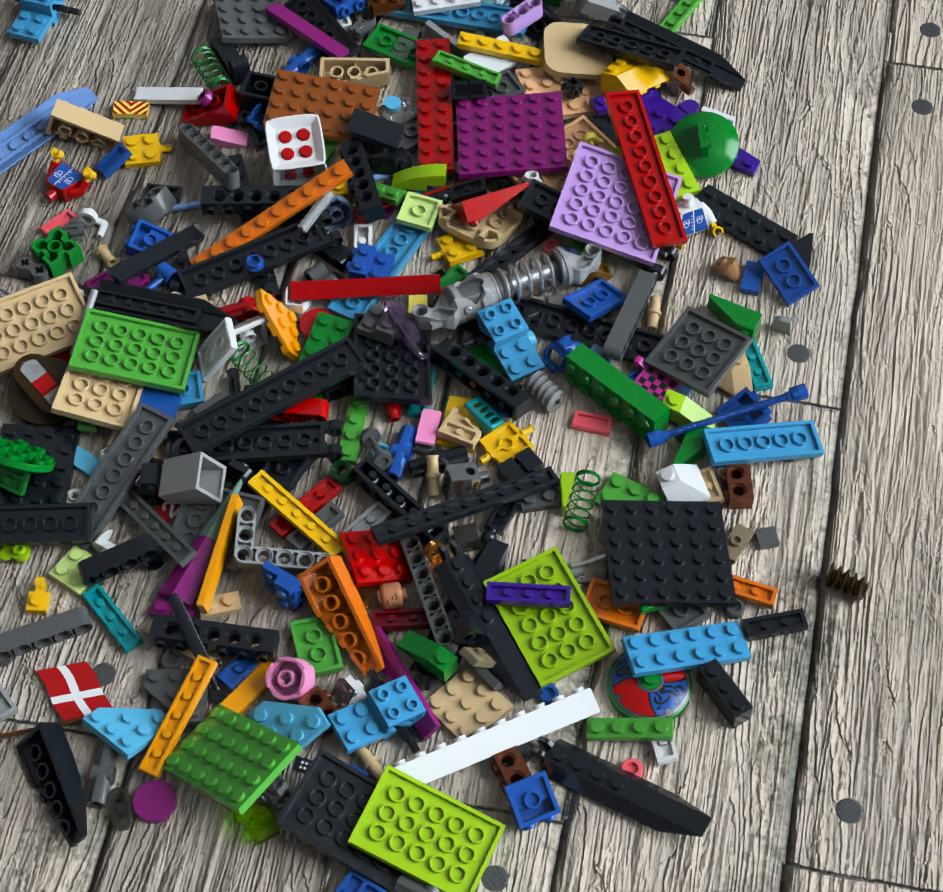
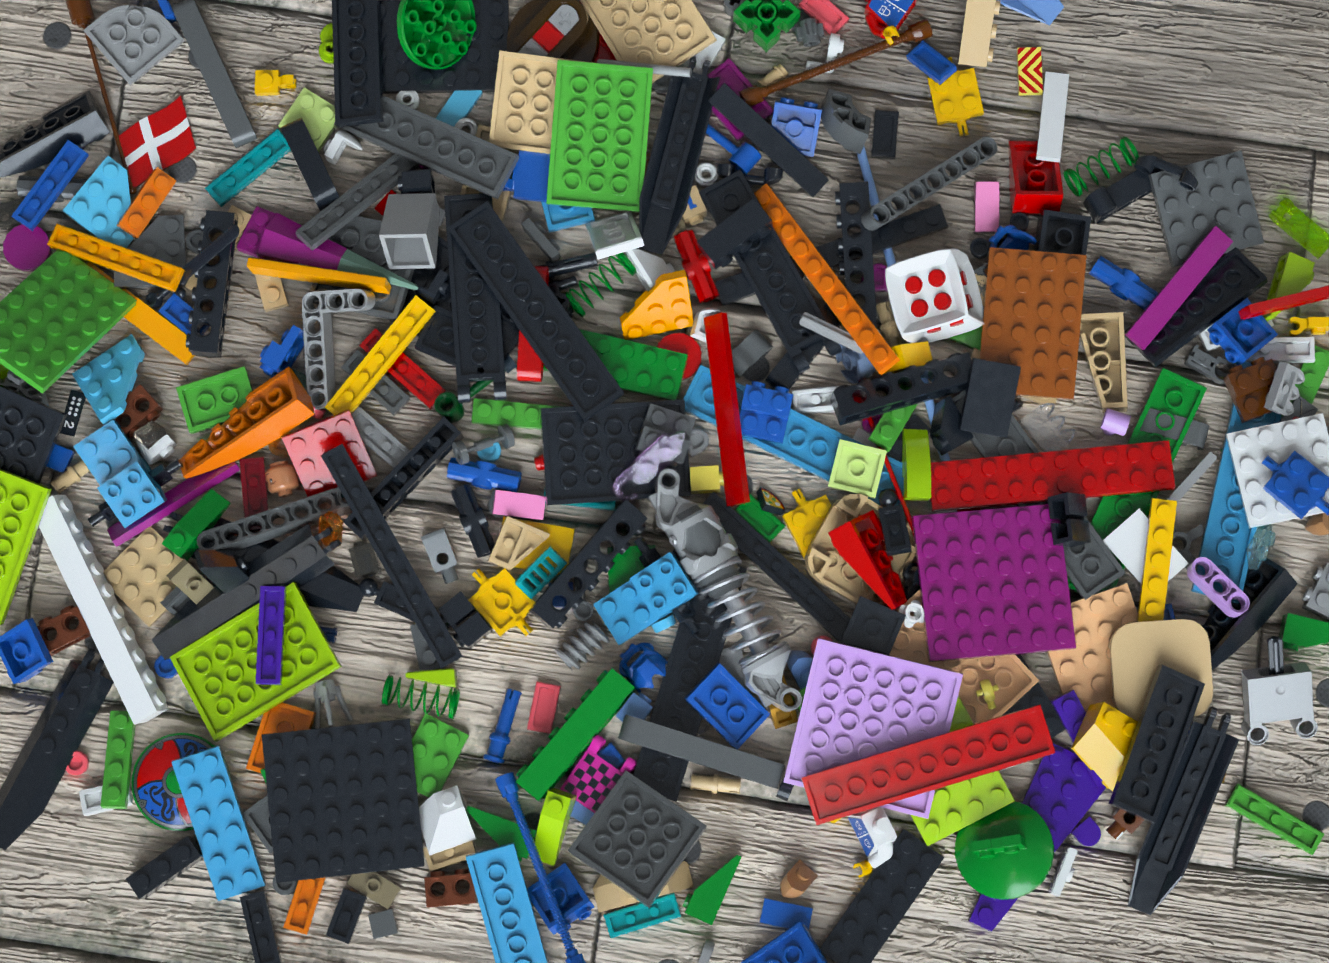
camera: 90 degrees right, 25 degrees up
magenta tile [197,89,213,107] -> none
blue plate [245,254,264,272] -> none
bright pink brick [266,657,315,701] -> none
medium azure tile [384,96,401,113] -> none
tan pin [425,455,441,496] -> none
bright green tile [431,49,502,89] -> none
black gear [561,77,583,99] -> none
none -> blue plate [12,140,89,231]
none -> orange plate [117,167,176,239]
none -> black plate [326,888,367,944]
none -> blue pin [483,688,522,764]
none -> black brick [697,198,773,270]
none -> reddish brown hose [739,19,933,107]
none -> lavender pin [1100,408,1131,436]
none -> black bar [1134,155,1198,191]

